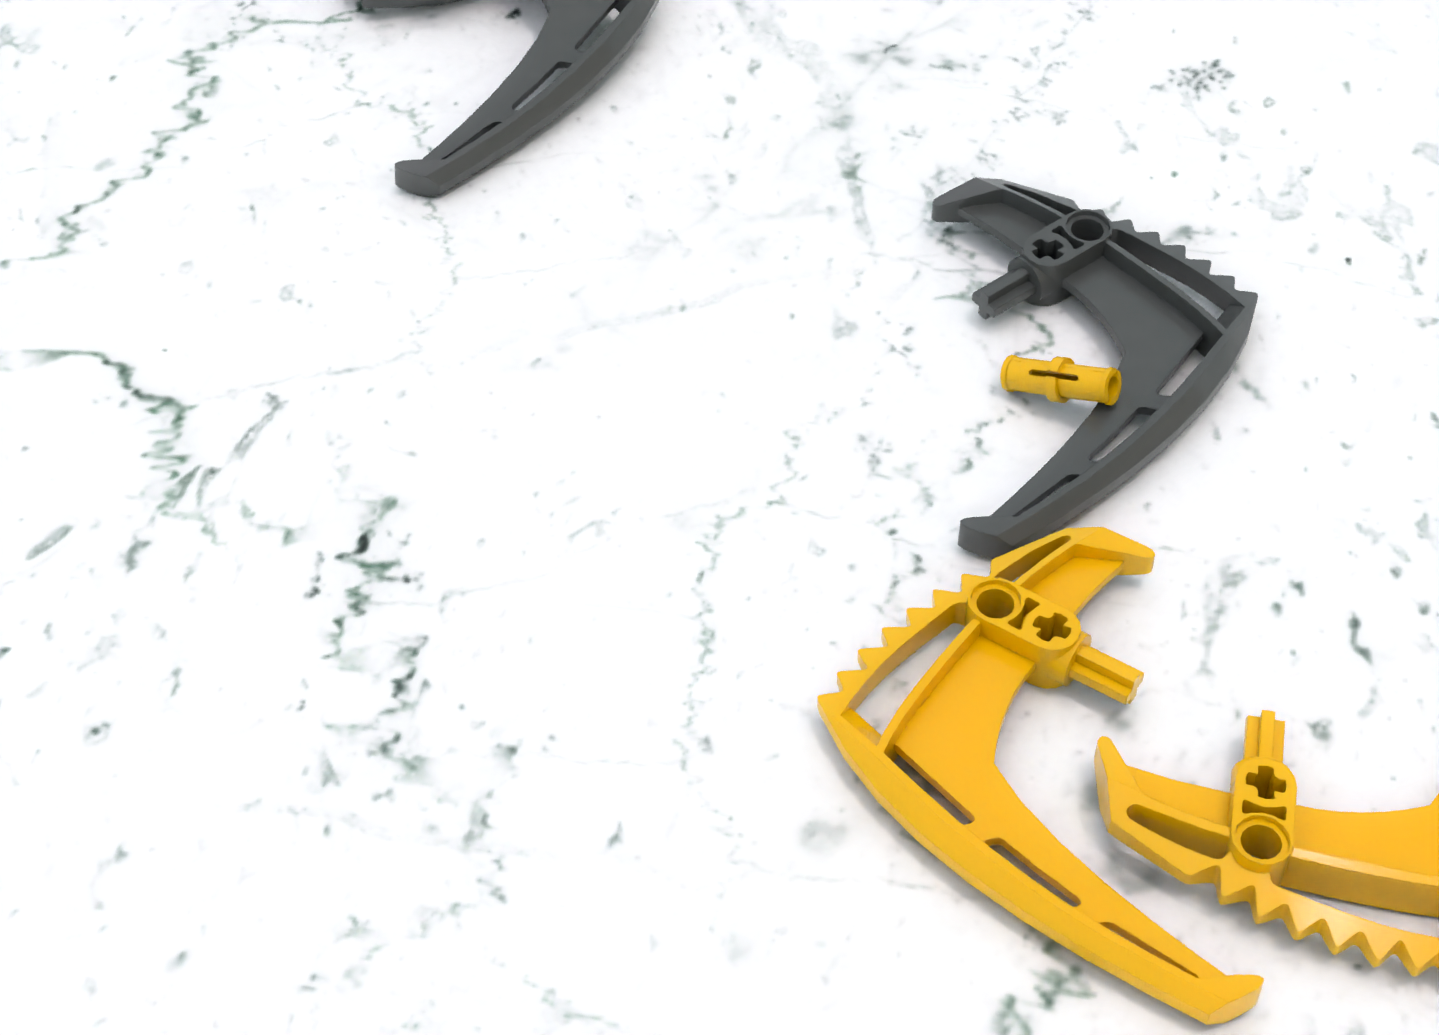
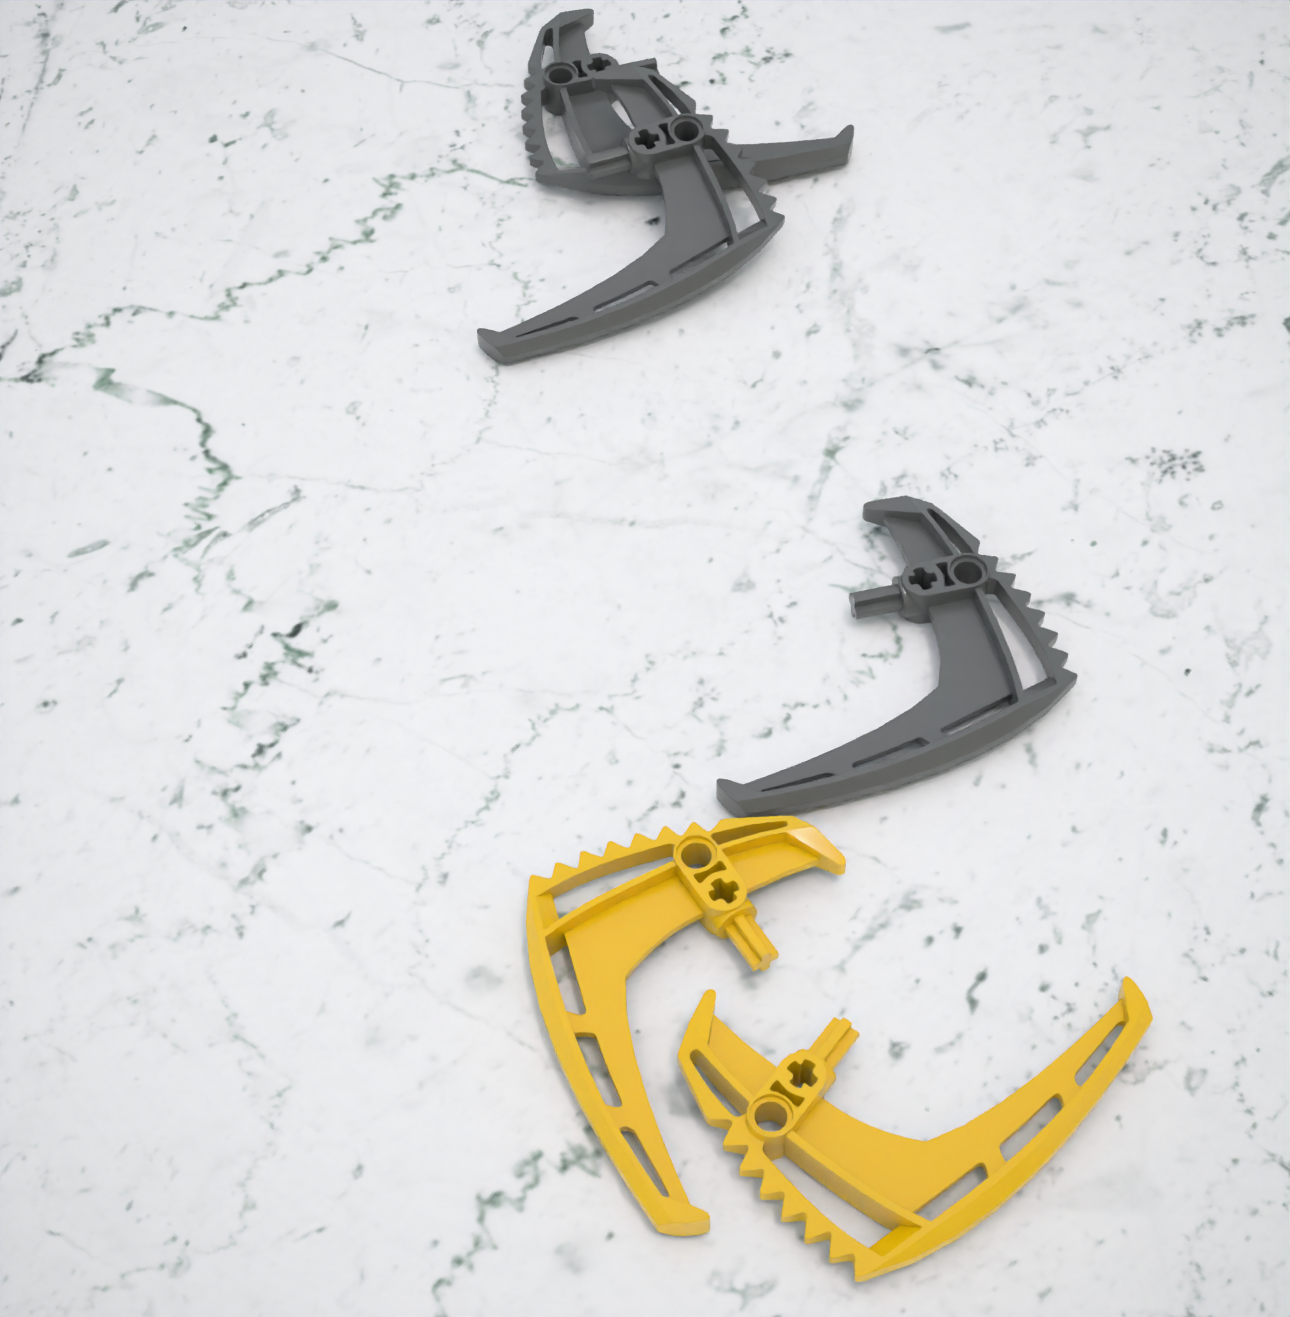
camera: 25 degrees right, 5 degrees up
yellow pin [1000,355,1122,406] -> none

